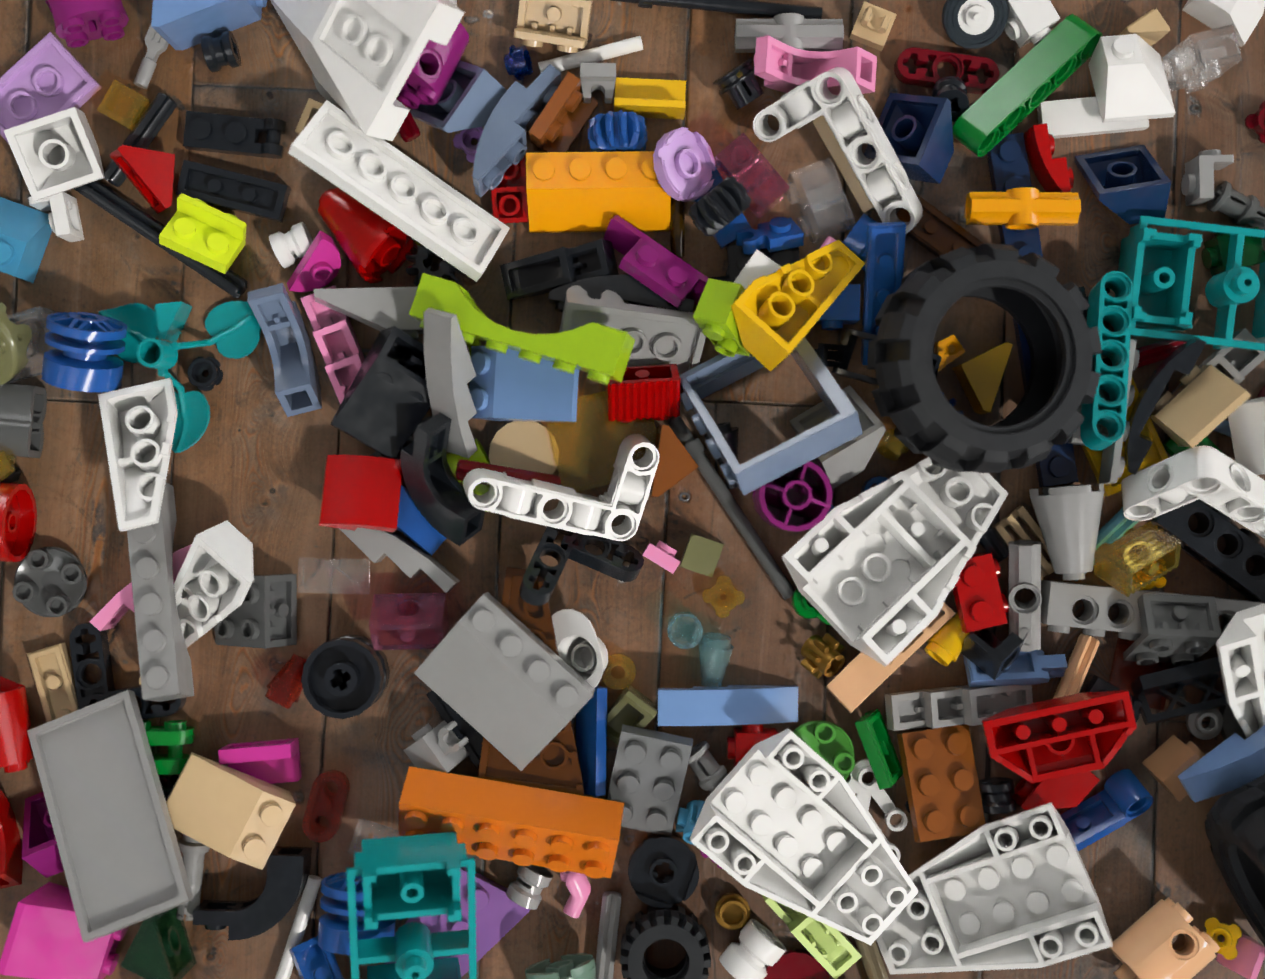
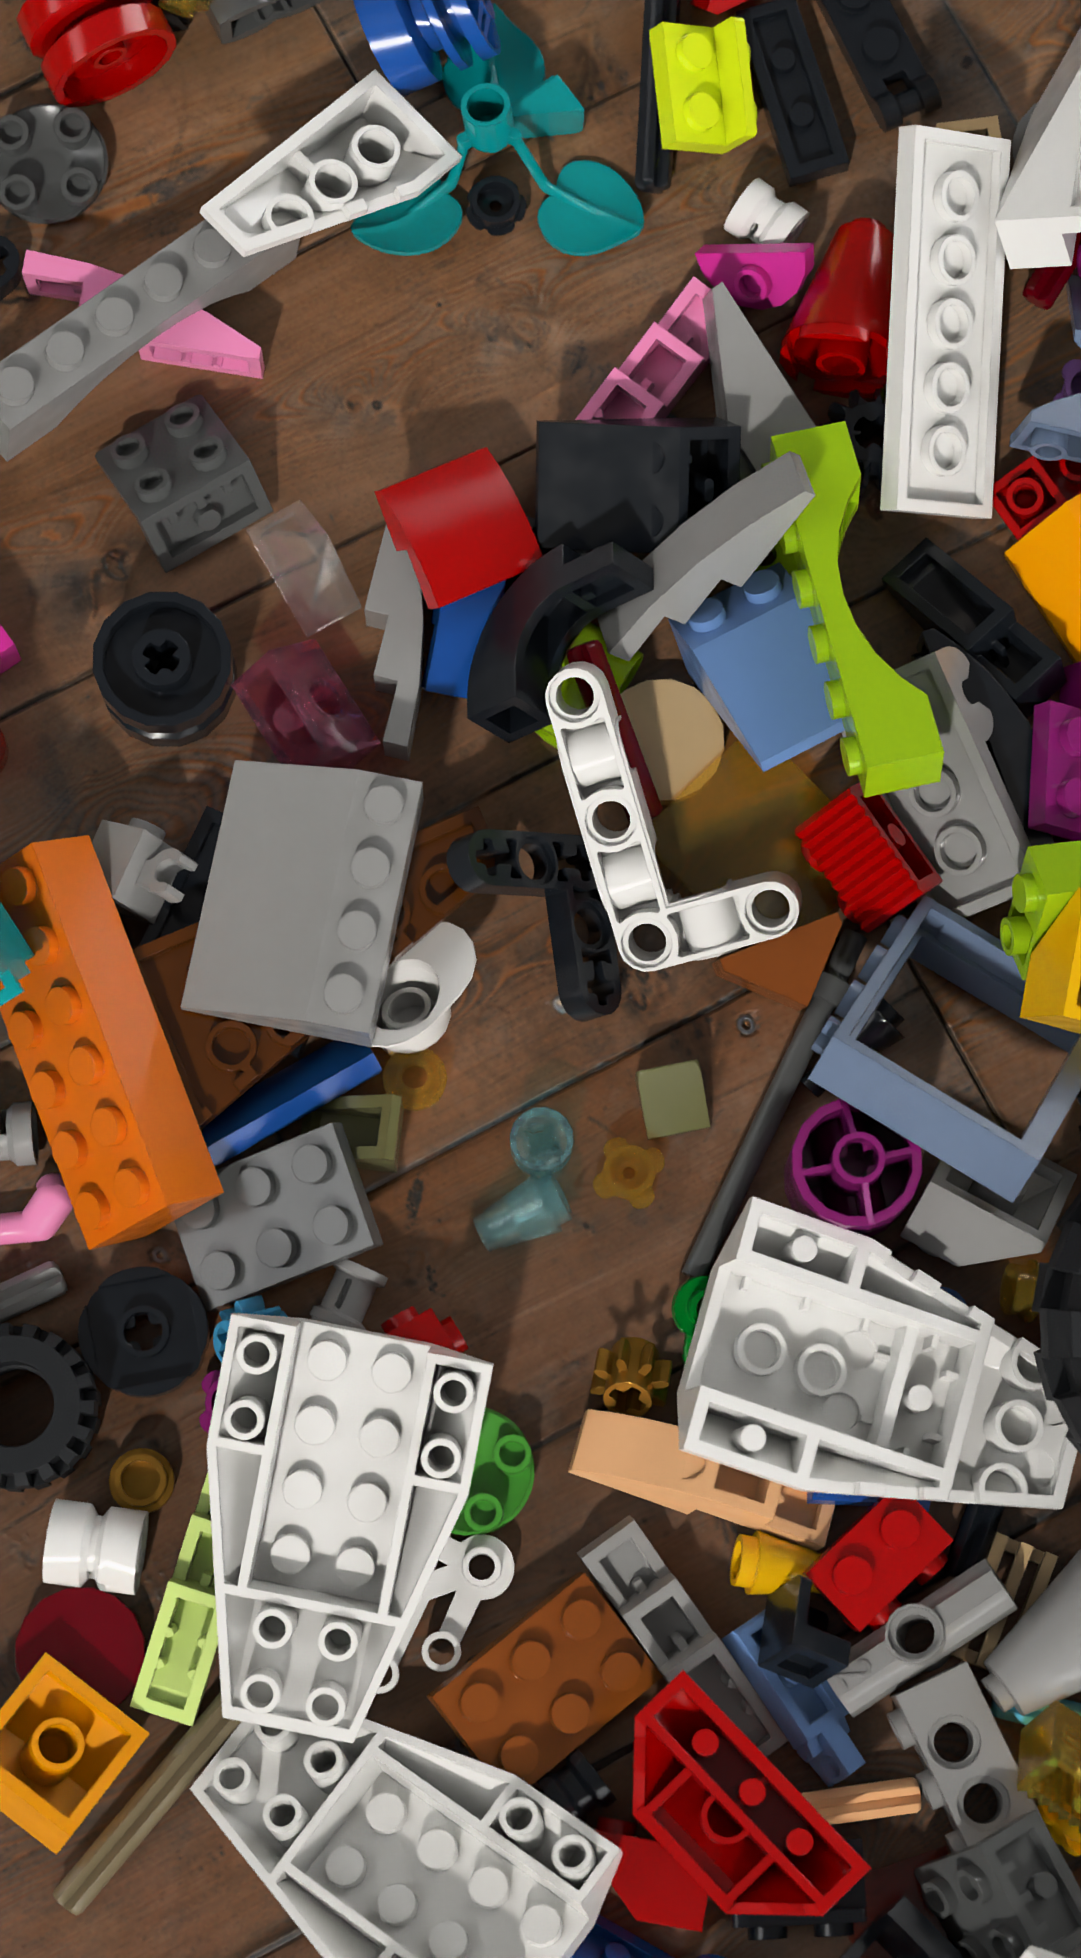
camera: 60 degrees right, 10 degrees down
white wedge [174,520,254,648] -> none
sand blue arch [247,283,322,417] -> none
clear red cone [265,653,307,709] -> none
bright pink plate [642,540,681,574] -> none
medium blue slope [657,685,798,726] -> none
green tile [855,709,903,790] -> none

